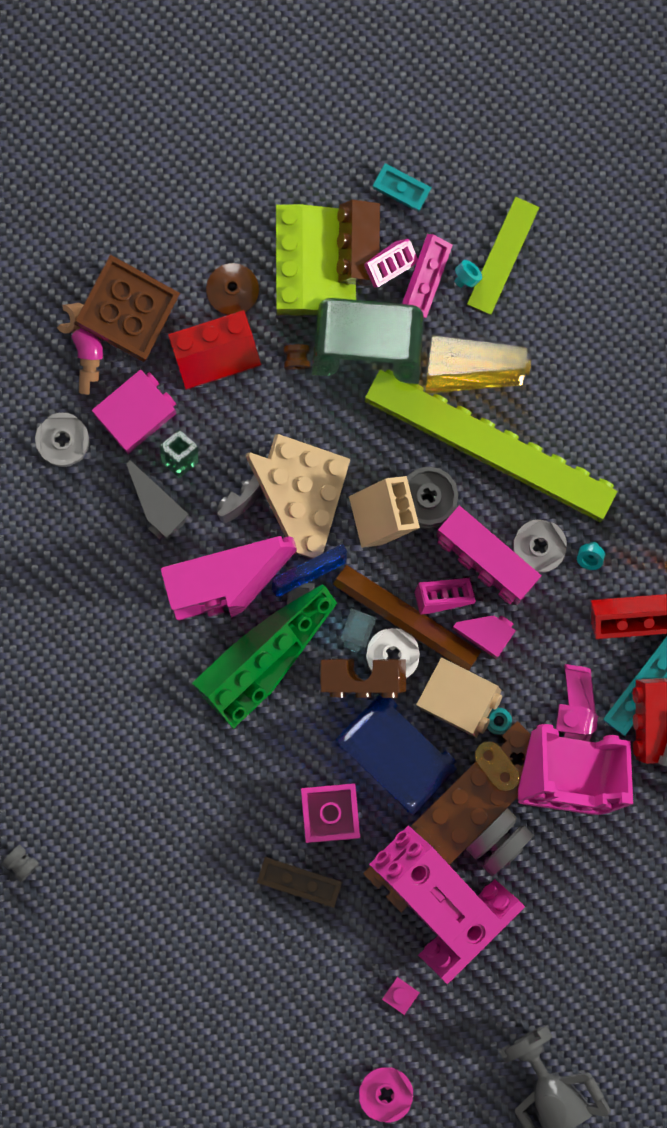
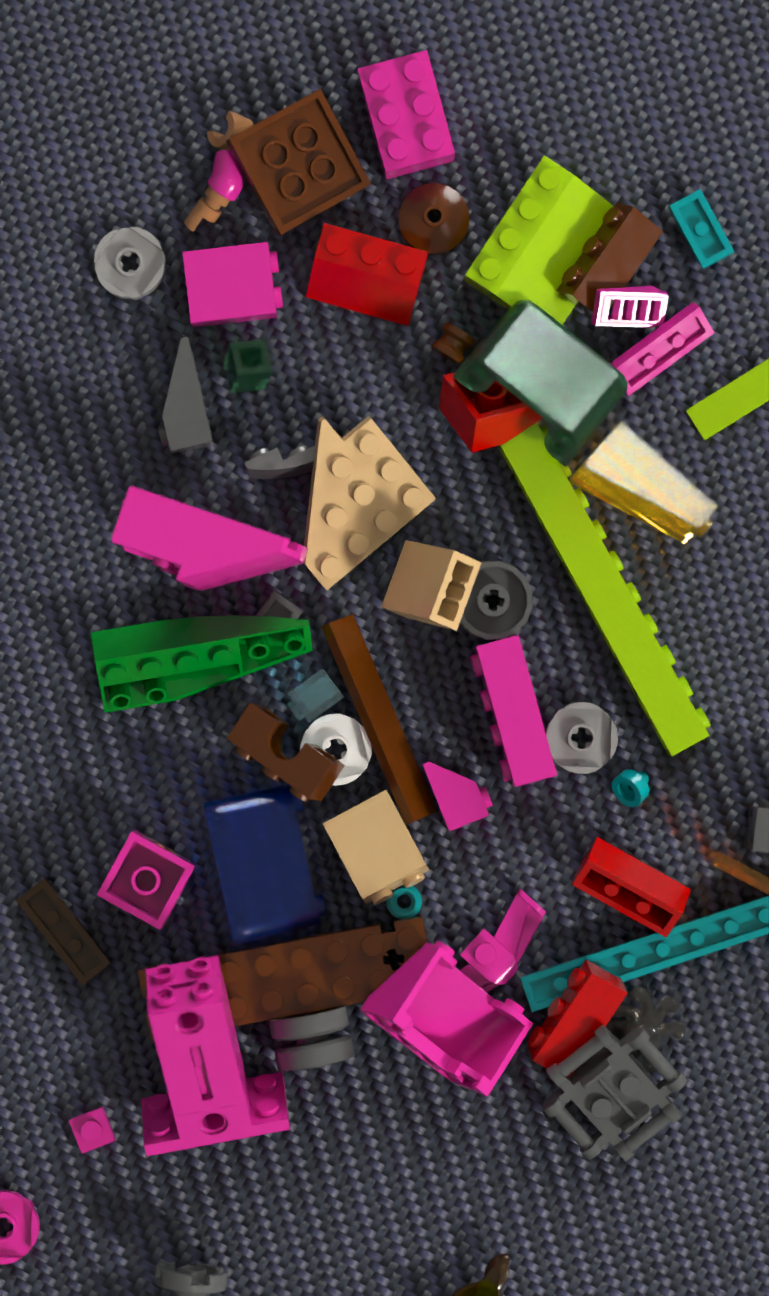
camera: 40 degrees right, 5 degrees up
clear blue tile [272,544,347,597] -> none
dark pink slope [415,578,476,615] -> none
teal tile [455,260,482,288] -> none
clear yellow plate [475,742,519,791] -> none
none -> dark pink brick [358,50,455,180]
none -> red slope [439,351,572,453]

